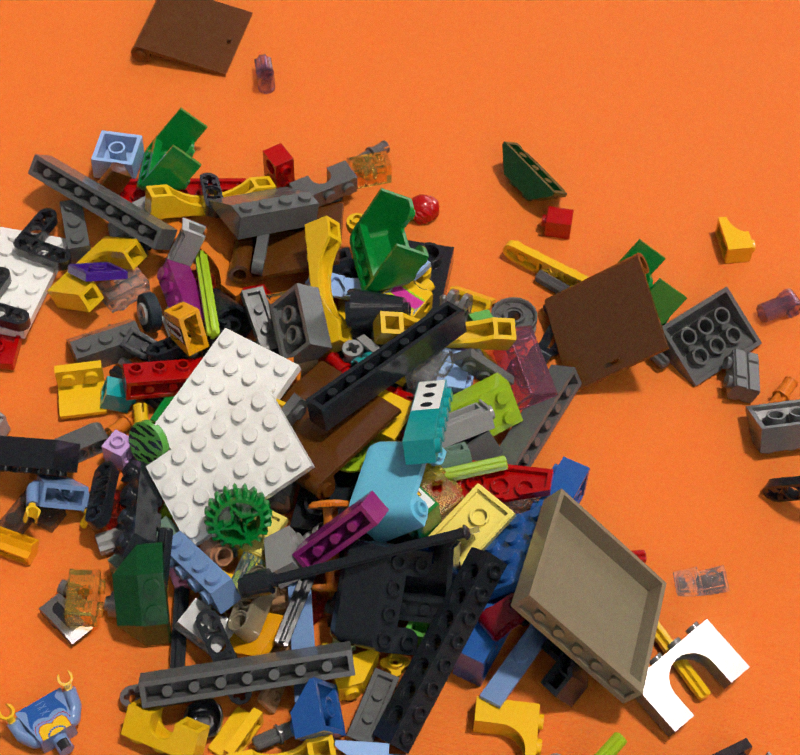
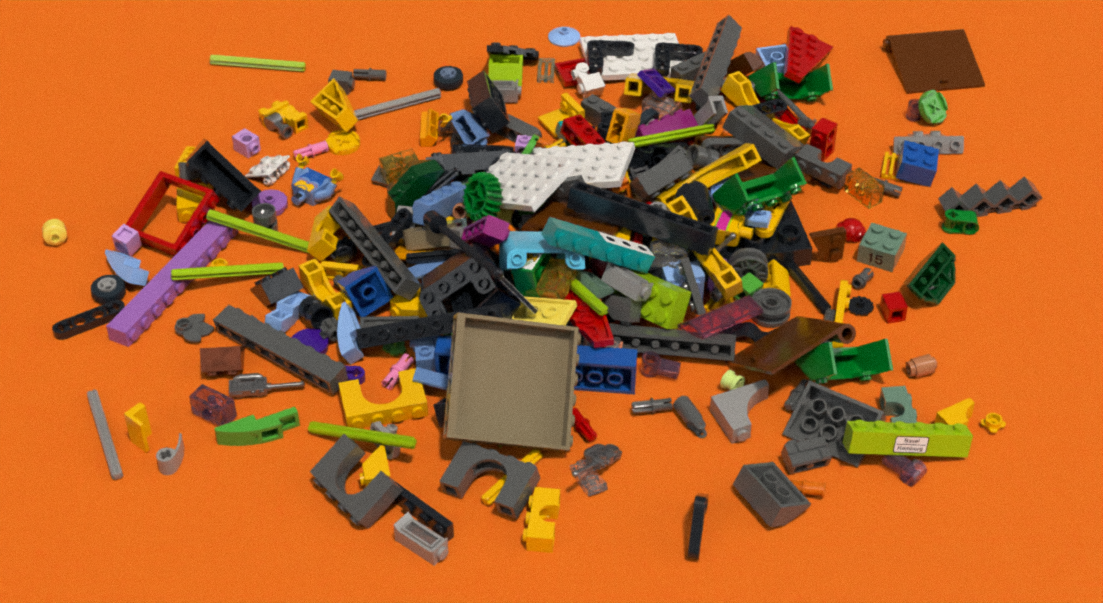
camera: 70 degrees right, 10 degrees down
none -> bright pink pin [381,354,413,390]
none -> medium blue brick [415,345,436,372]
none -> yellow arch [523,487,560,553]
none -> white brick [571,62,605,99]
none -> flat silver piece [572,444,622,478]
none -> dark grey axle [631,398,673,414]
none -> piece [641,351,681,379]
none -> dark grey piece [673,396,707,438]
none -> dark grey wheel [685,144,719,169]
none -> light grey arch [710,379,769,444]
none -> yellowish green wheel [720,370,745,390]
none -> dark grey sword [777,90,817,130]
none -> red wing [784,26,833,83]
none -> black axle [786,261,831,314]
none -> reddish brown wing [809,226,846,262]
none -> lime brick [842,420,973,457]
none -> black piece [848,296,874,316]
none -> dark grey pin [852,268,874,289]
none -> sand green brick [857,223,907,272]
none -> sand green arch [879,386,917,423]
none -> yellow tile [881,152,899,181]
none -> light grey bracket [893,131,964,154]
none -> blue brick [896,140,939,187]
none -> nougat brick [905,354,937,378]
none -> bright green tile [919,90,948,124]
none -> dark grey brick [938,176,1043,217]
none -> green piece [941,209,979,235]
none -> yellow plate [980,413,1006,433]

